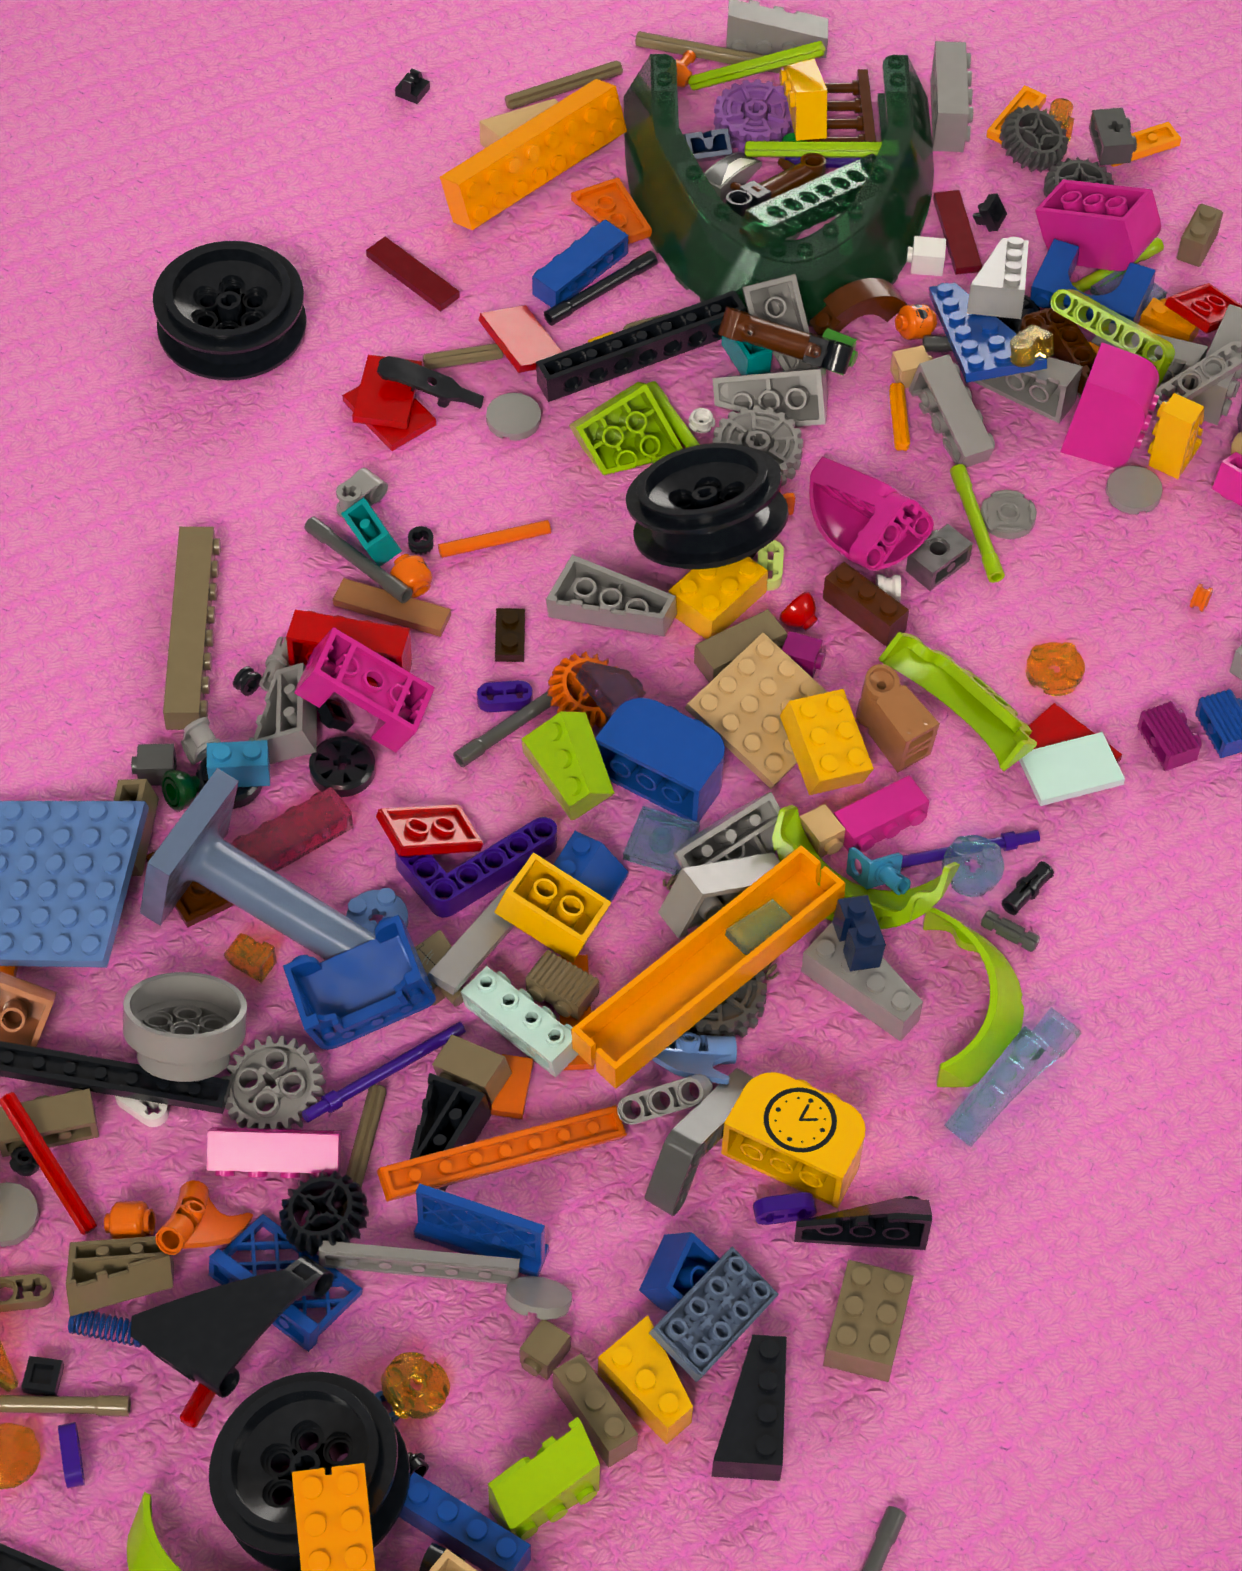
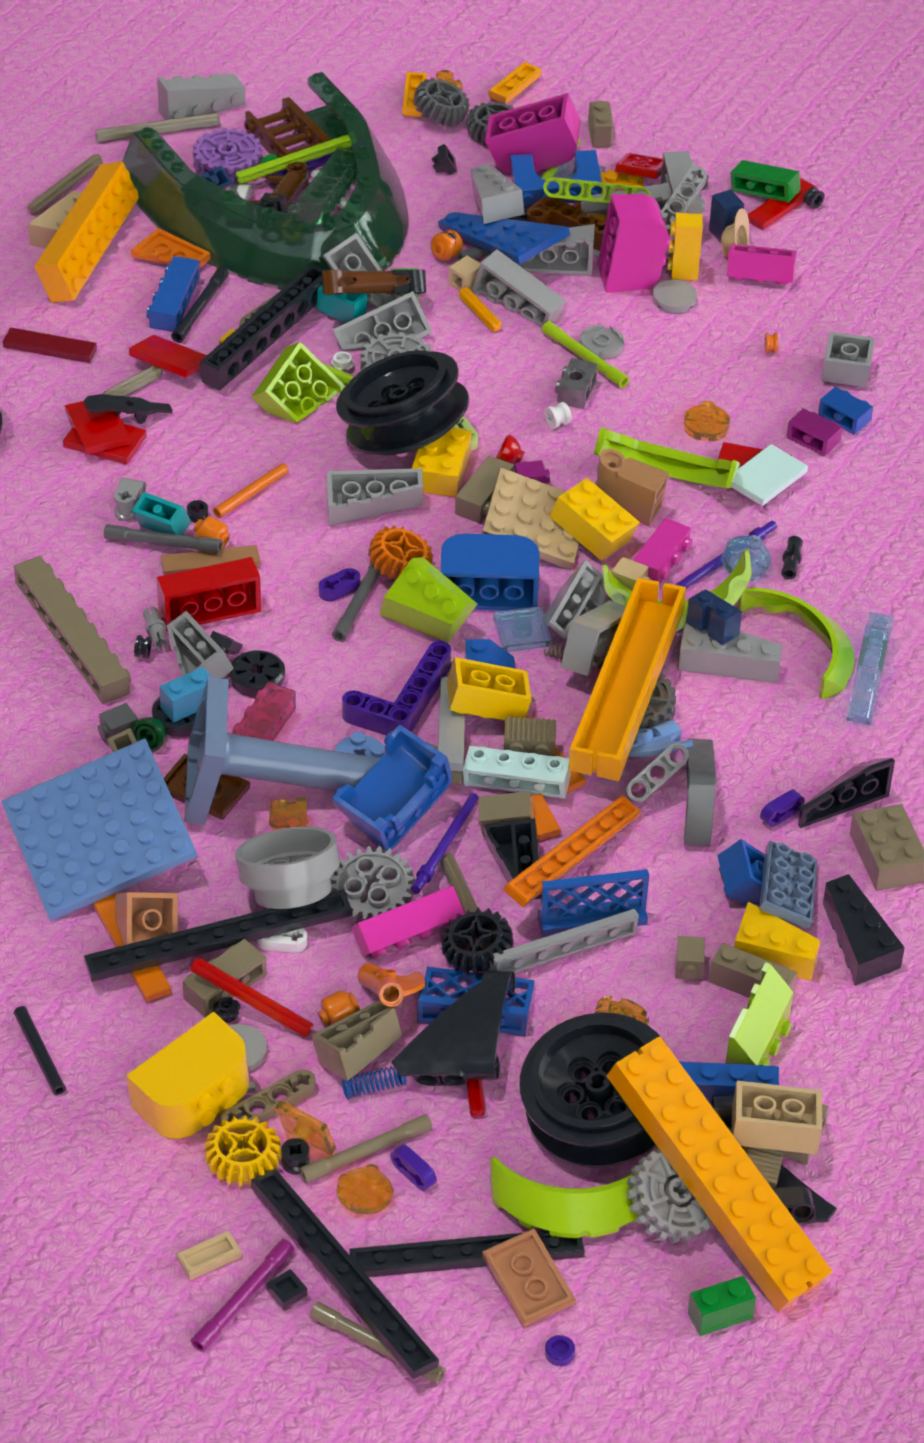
camera: 30 degrees left, 10 degrees down
black plate [21,1356,64,1396] -> none
light grey piece [181,717,221,764] -> none
dark pink plate [294,627,435,753] -> none
red tile [376,804,483,857] -> none
light grey tile [486,393,541,441] -> none
dark brown plate [495,608,525,662] -> none
light grey tile [505,1276,572,1320] -> none
clear purple slope [576,661,646,719] -> none
lime axle [688,41,826,91] -> none
yellow brick [721,1072,865,1208] -> none
clear light blue tile [725,899,793,955] -> none
yellow wedge [779,59,827,141] -> none
reddish brown arch [809,278,907,336] -> none
dark pink panel [809,456,934,571] -> none
reddish brown brick [823,562,909,647] -> none
dark azure bracket [846,847,911,895] -> none
white brick [906,236,946,276] -> none
light grey brick [930,41,973,152] -> none
dark red tile [933,190,982,275] -> none
dark grey axle [981,910,1040,952] -> none
clear yellow leg [1010,324,1054,367] -> none
dark grey brick [1089,108,1137,165] -> none

